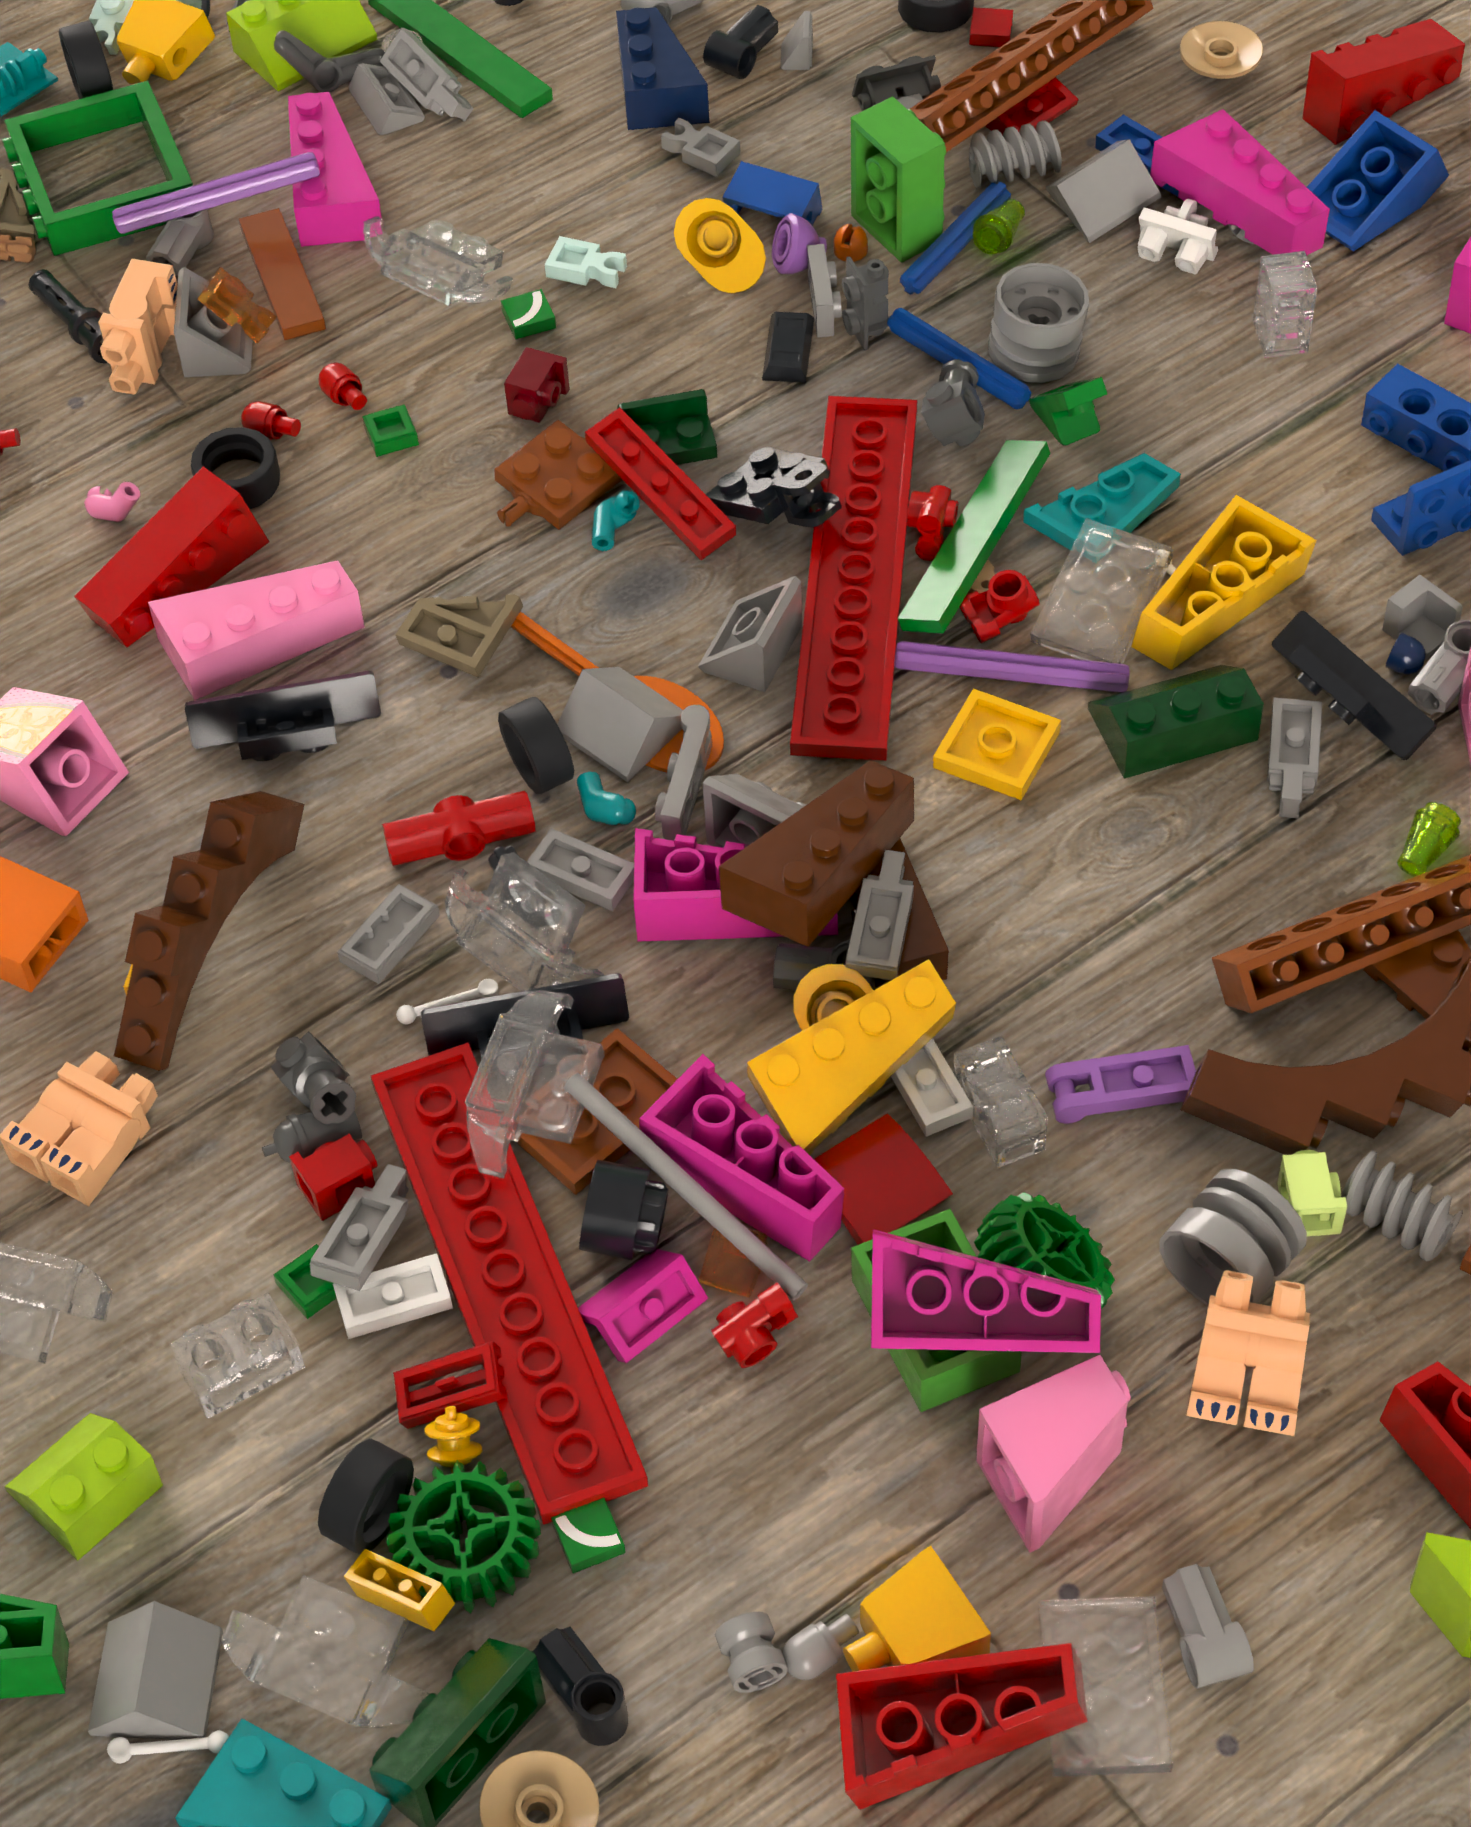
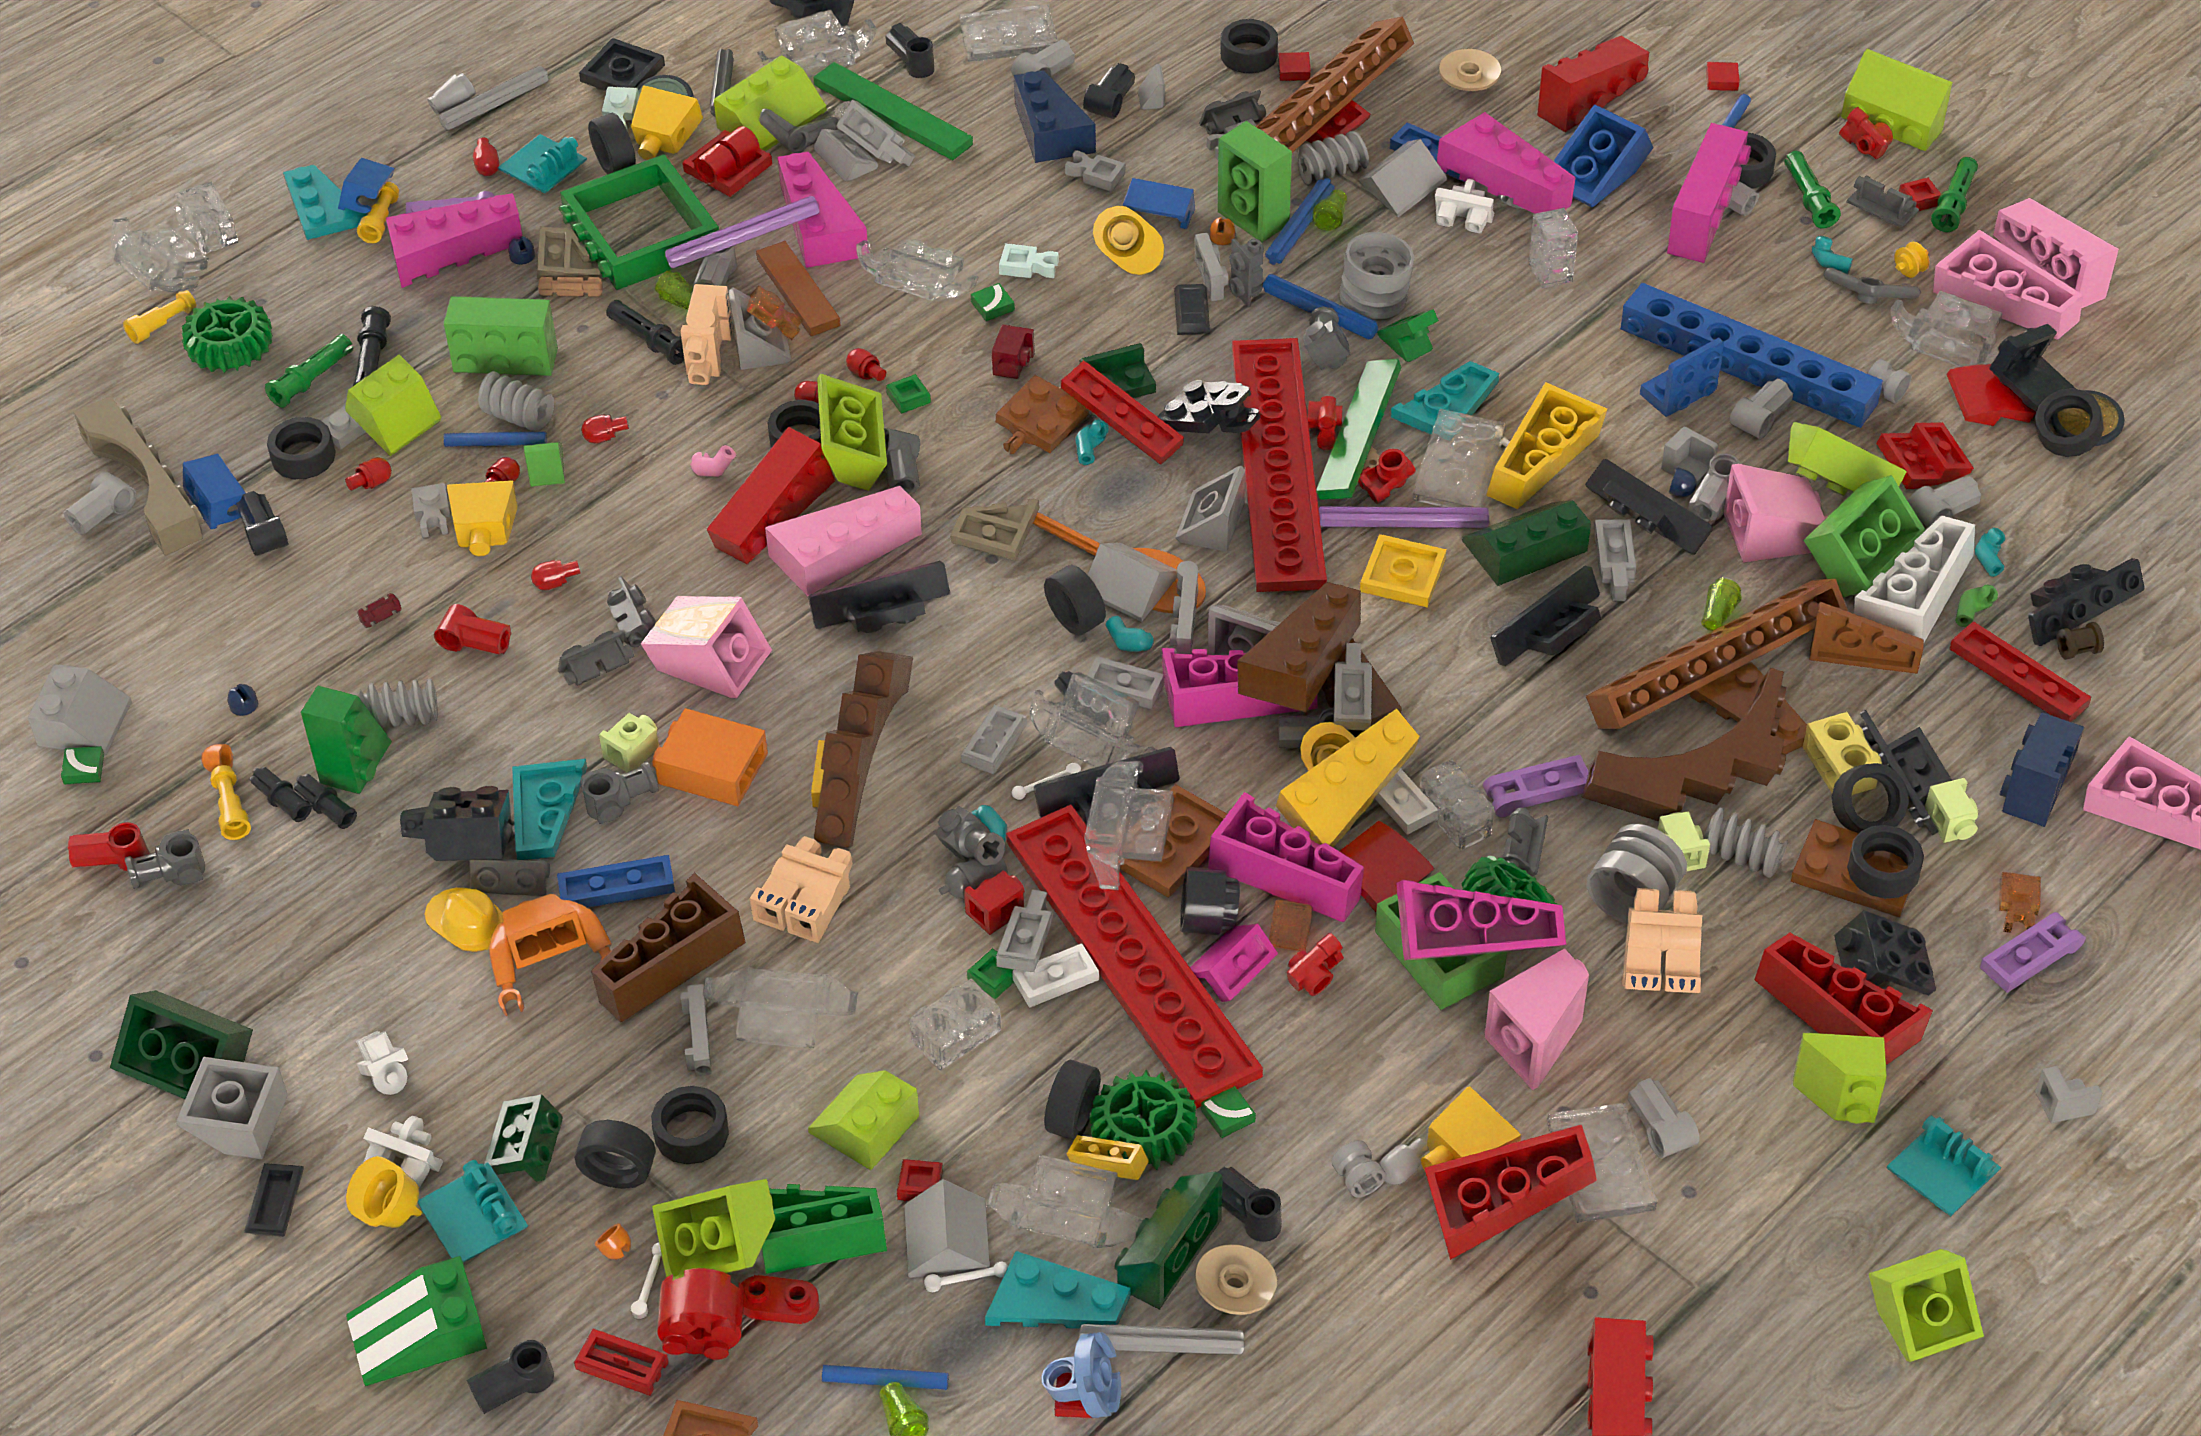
camera: 10 degrees left, 5 degrees down
red piece [382,790,536,866] -> none
red tile [393,1341,507,1429] -> none
yellow wheel [424,1406,483,1473] -> none
light grey piece [564,1073,808,1300] -> none
medium lavender brick [772,213,827,274] -> none
none -> clear neon green cone [655,270,693,311]
none -> red plate [682,126,772,197]
none -> lime slope [817,373,887,491]
none -> dark grey piece [884,428,920,493]
none -> red tile [897,1159,943,1201]
none -> teal arm [971,805,1008,851]
none -> black bracket [1490,565,1601,666]
none -> dark grey hinge [1502,808,1548,877]

